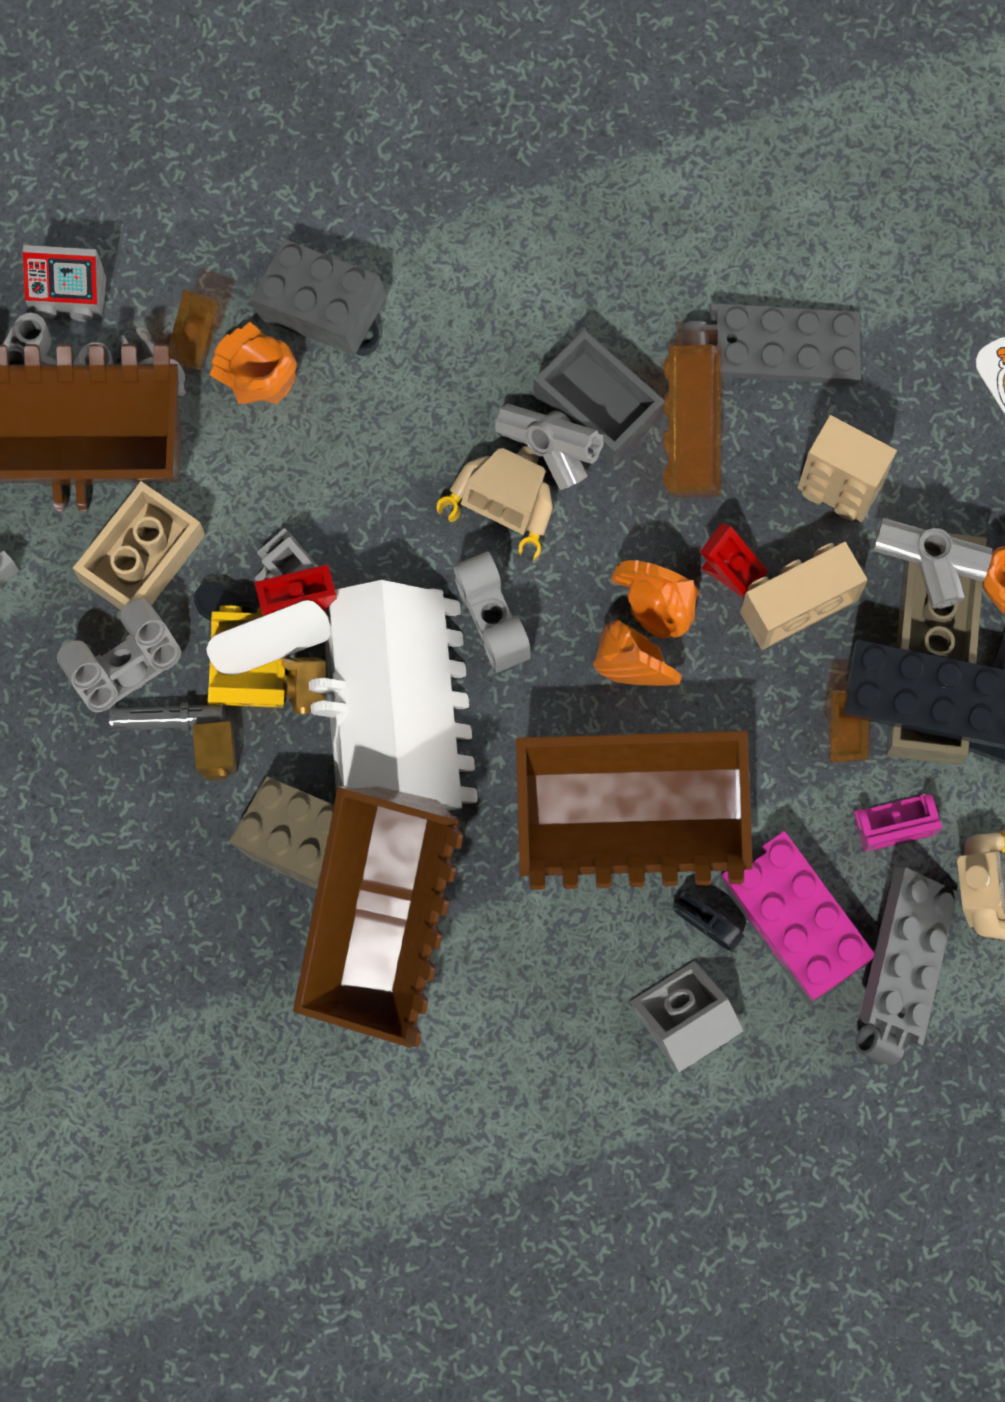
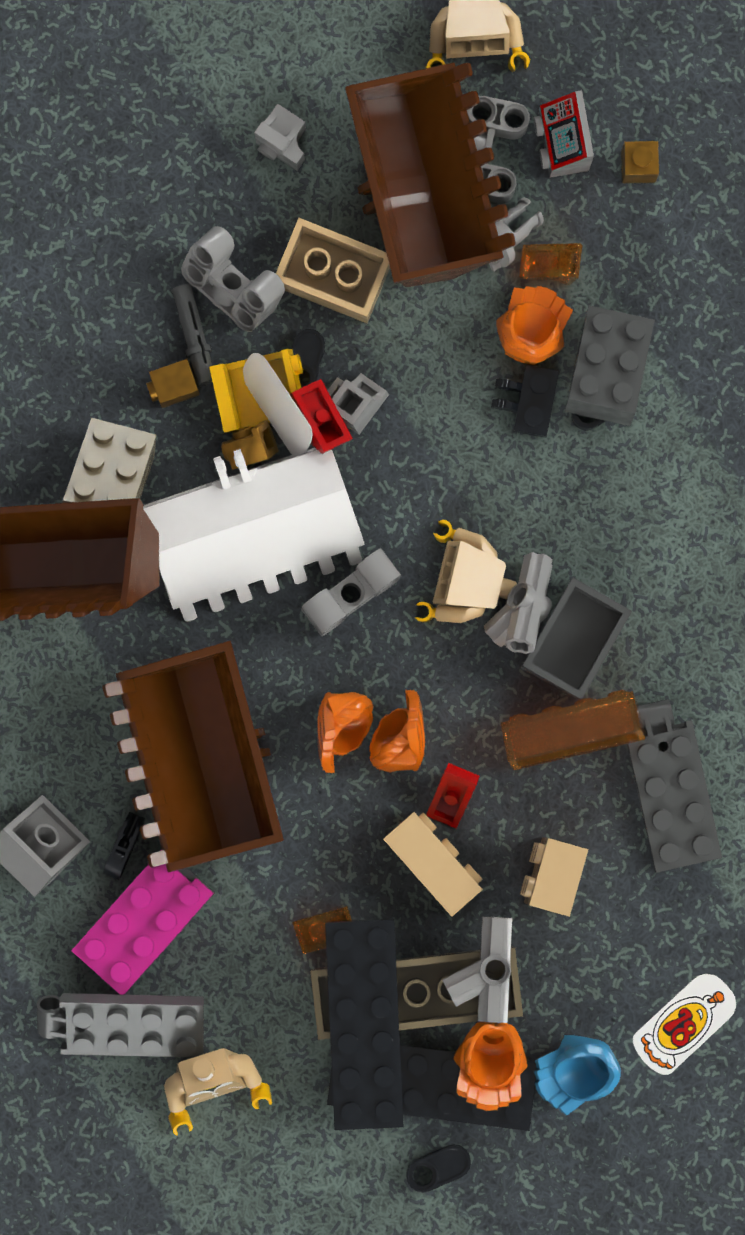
camera: 75 degrees right, 10 degrees up
dark pink hinge [853,794,942,852] -> none
none -> black hinge [491,365,559,438]
none -> pearl gold brick [621,141,659,183]

